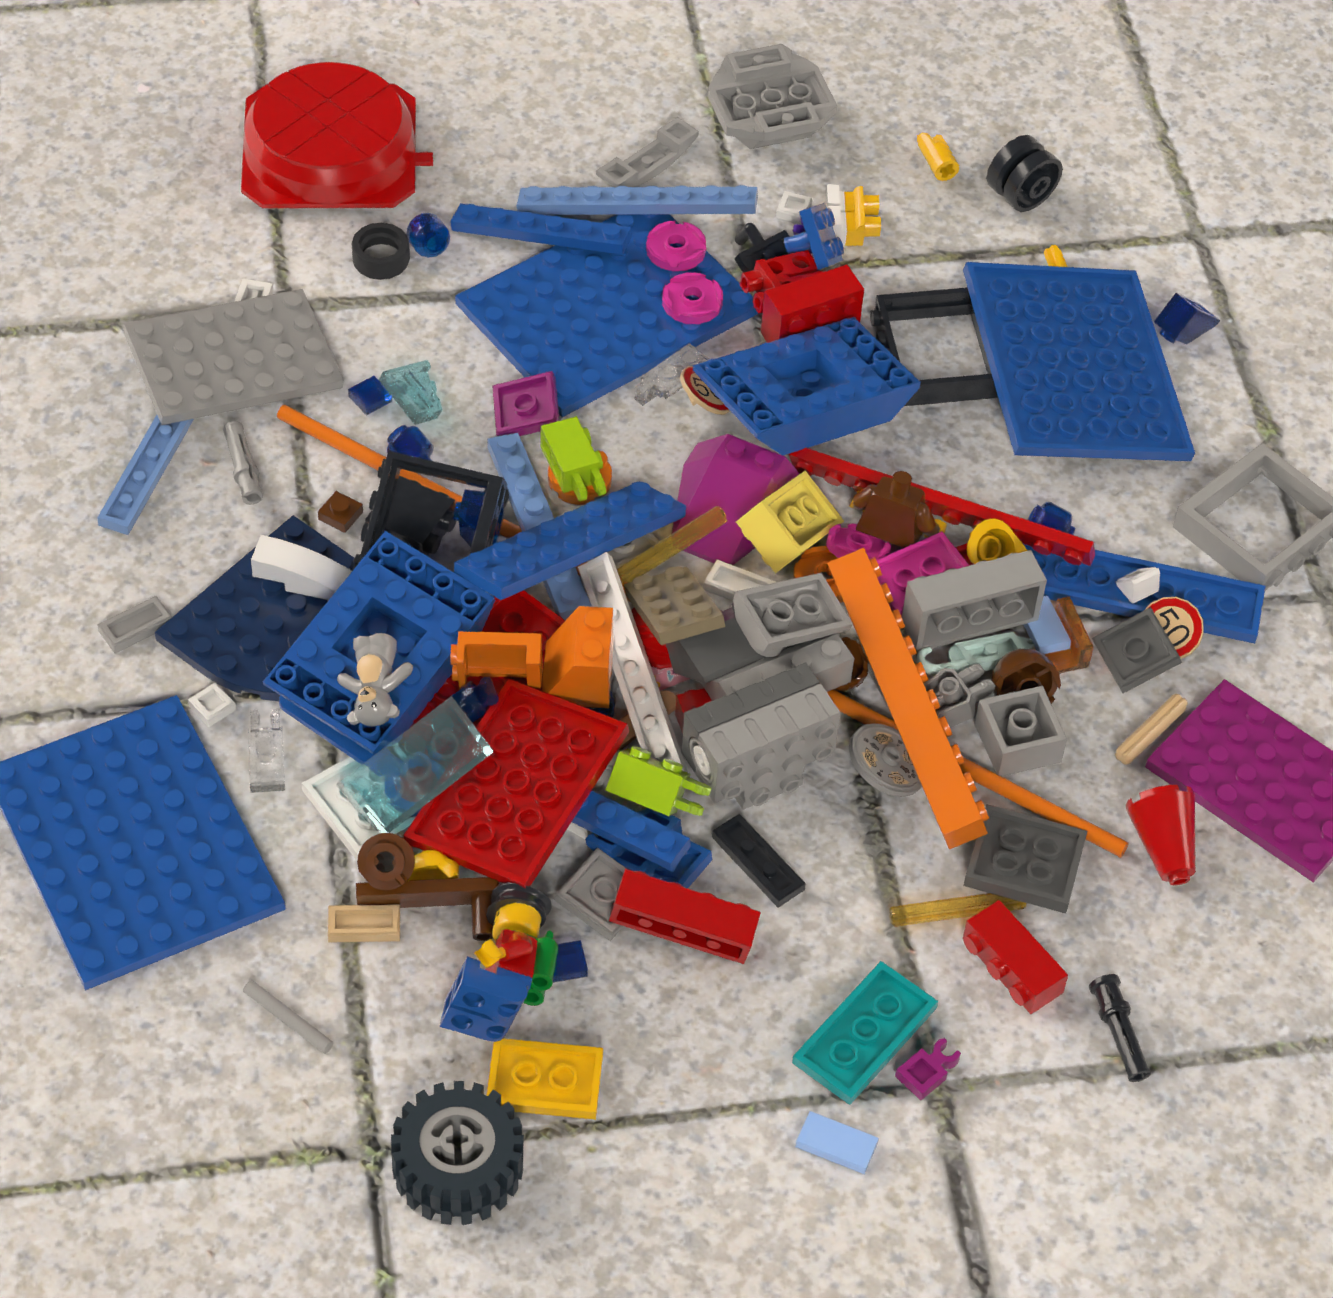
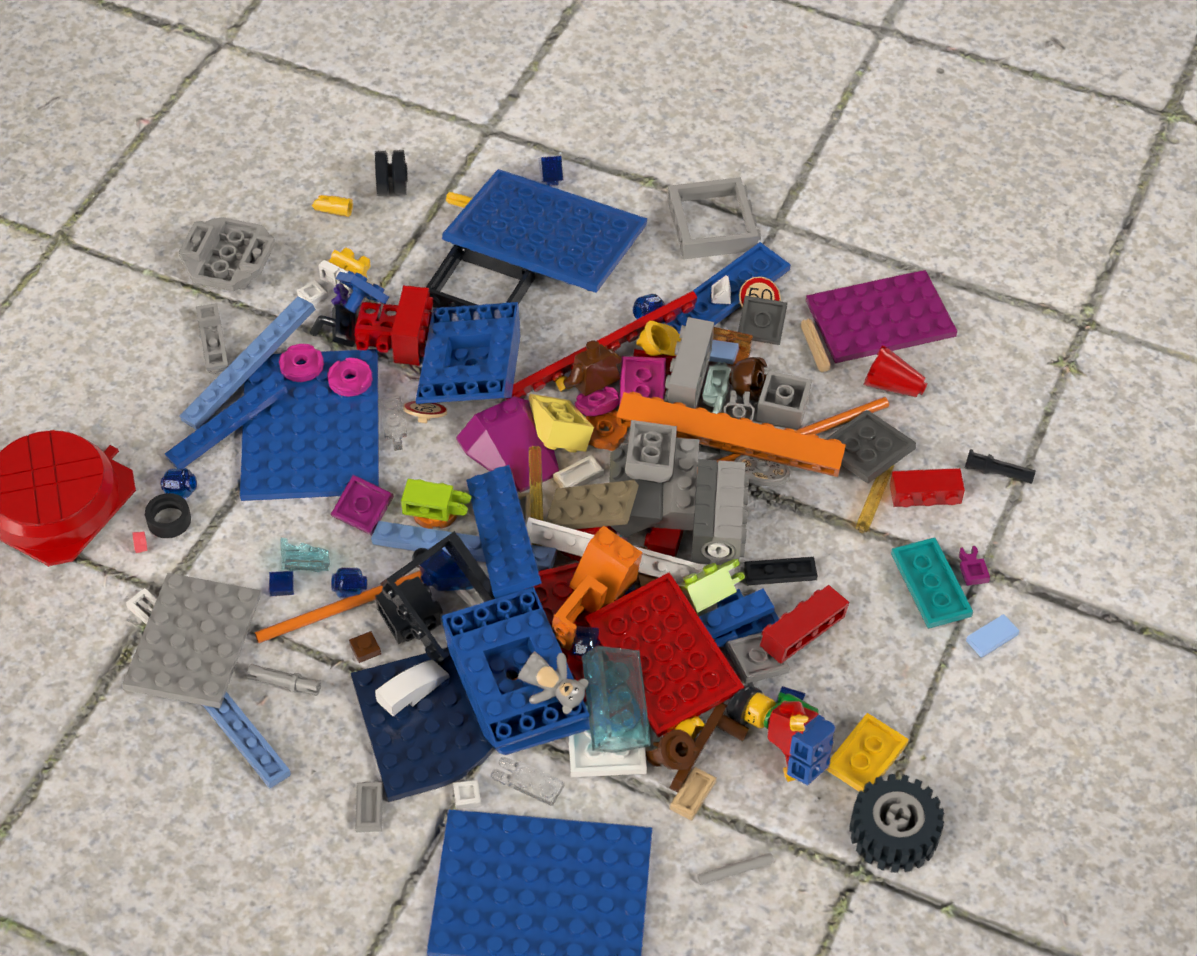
camera: 55 degrees left, 0 degrees up
none -> coral axle [133,531,148,553]

